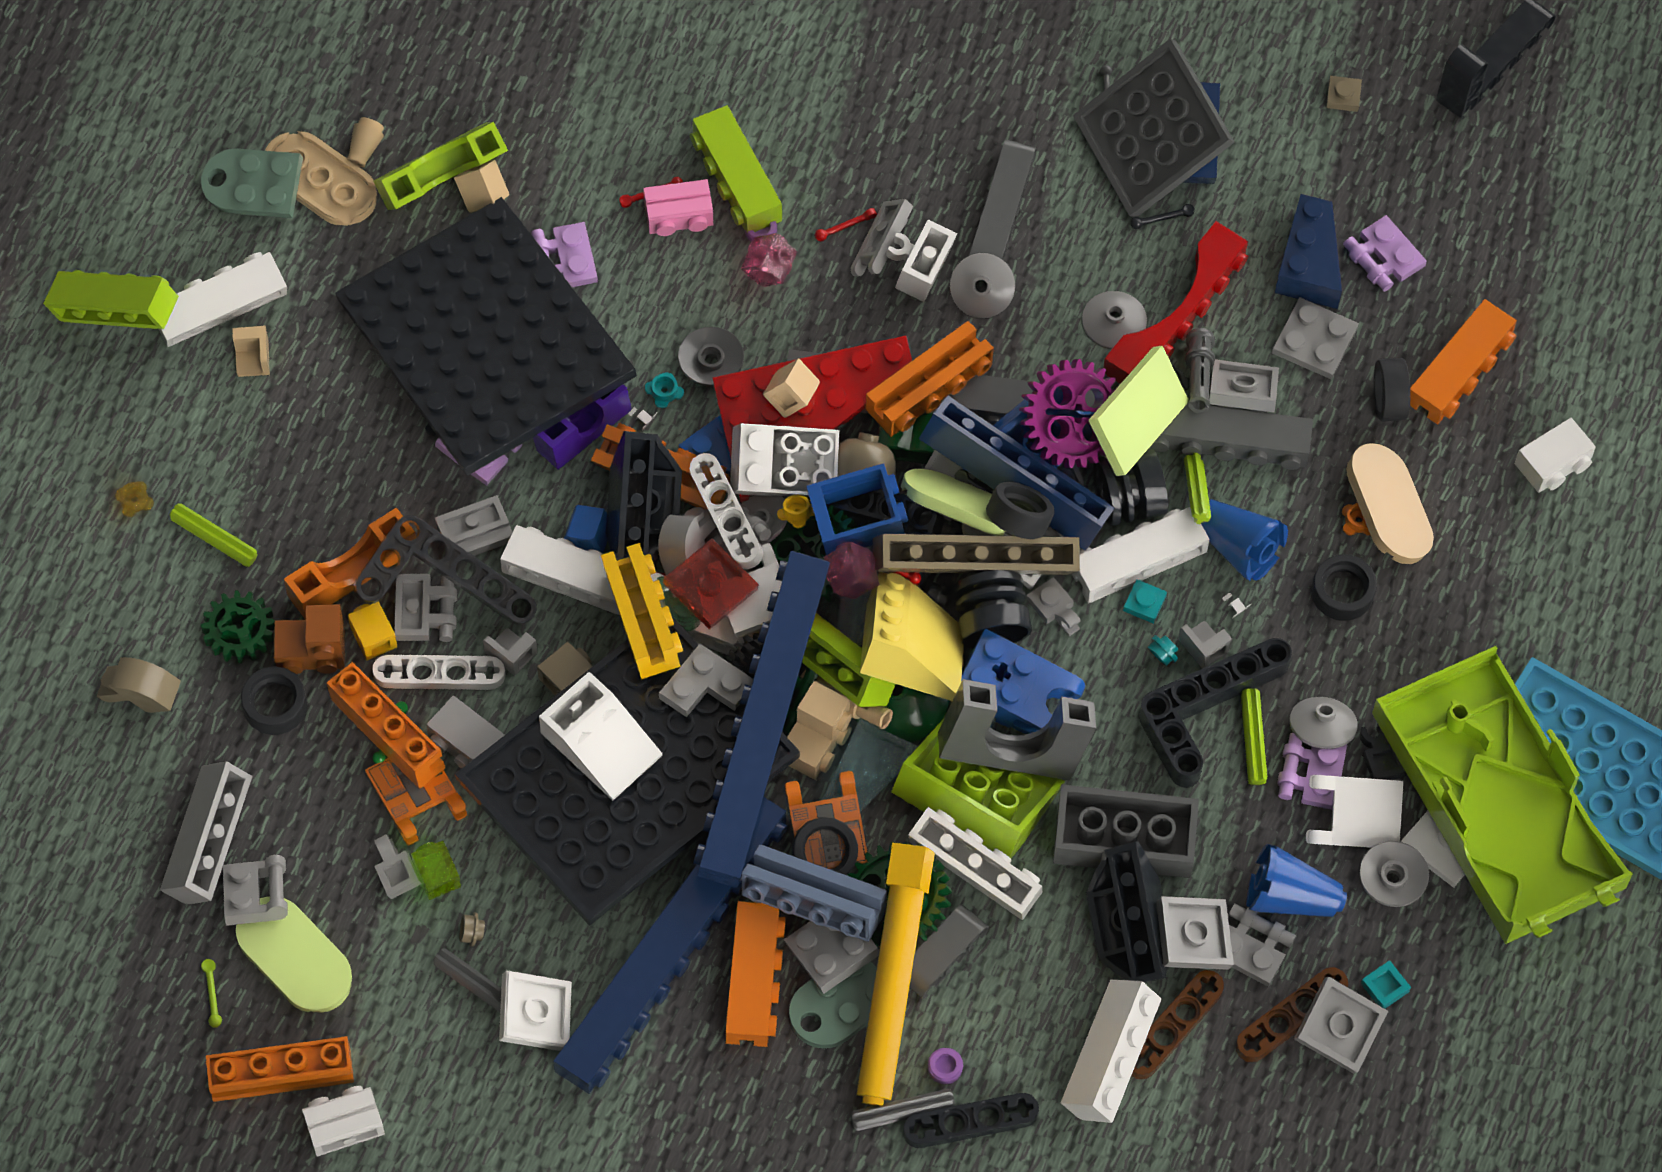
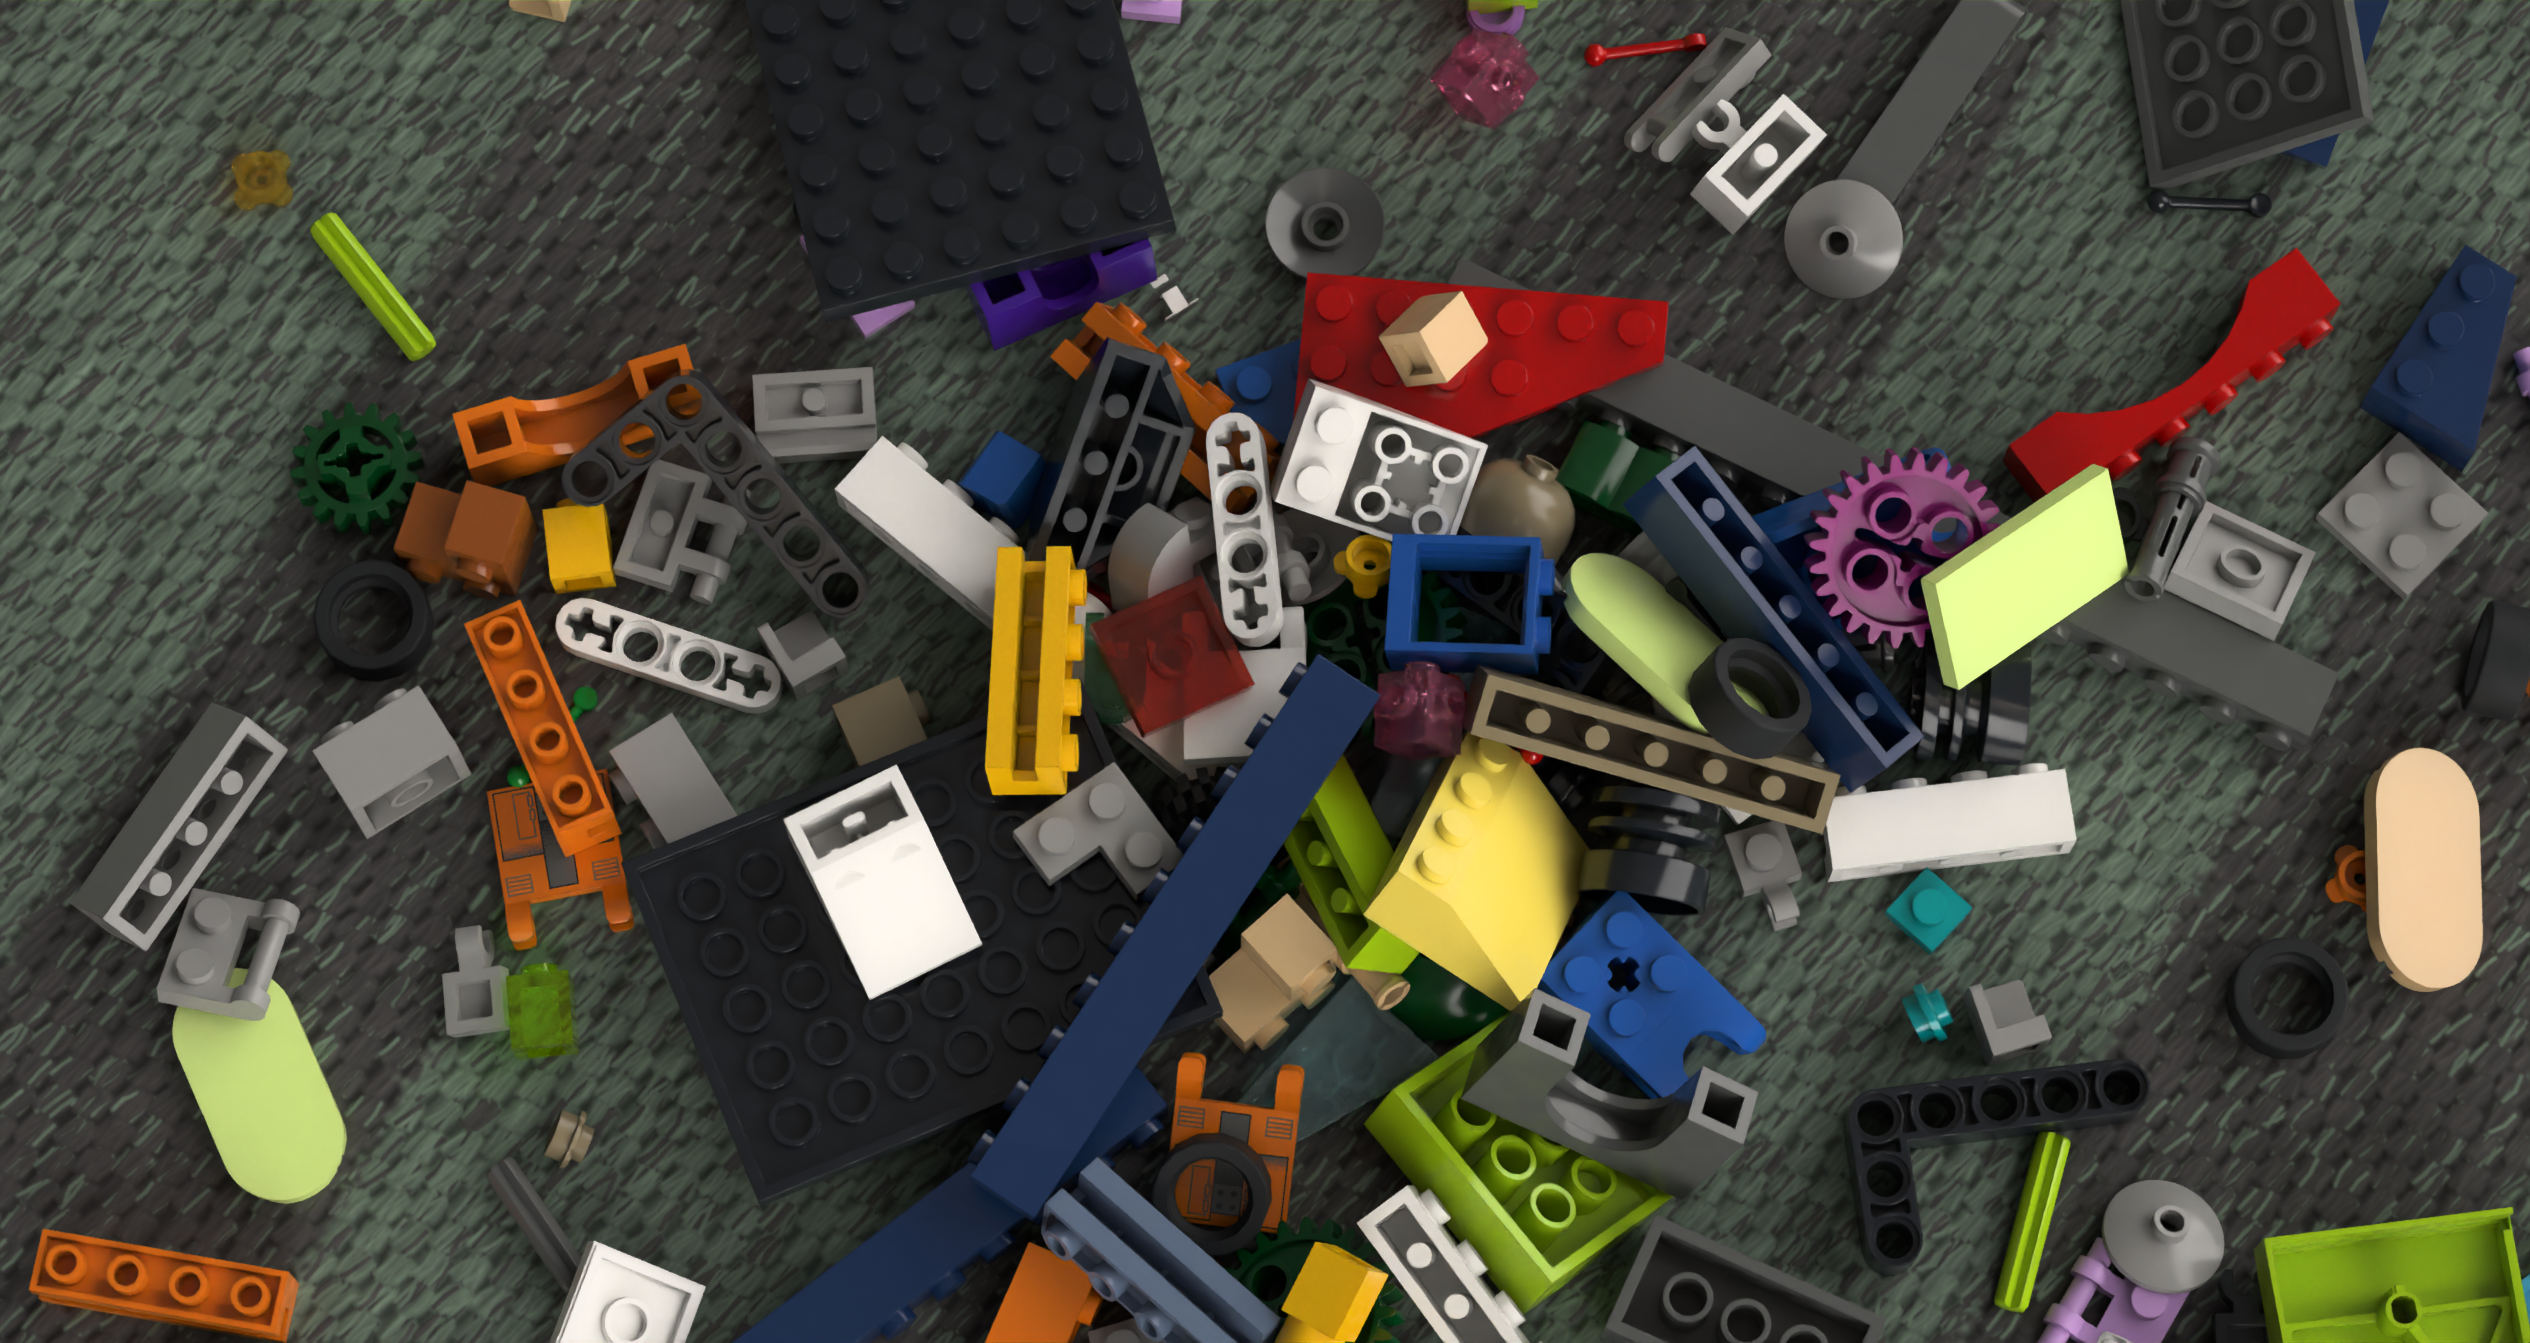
camera: 20 degrees right, 10 degrees up
dark tan brick [97,657,181,713] -> none
lime hinge [201,959,222,1028] -> none
teal plate [645,372,684,408] -> none
orange brick [866,321,994,437] -> none
light grey dish [1082,291,1147,349] -> none
lime axle [1184,453,1211,524] -> none
blue cone [1201,499,1288,581] -> none
white piece [1222,593,1251,618] -> none
none -> light grey brick [312,685,472,839]

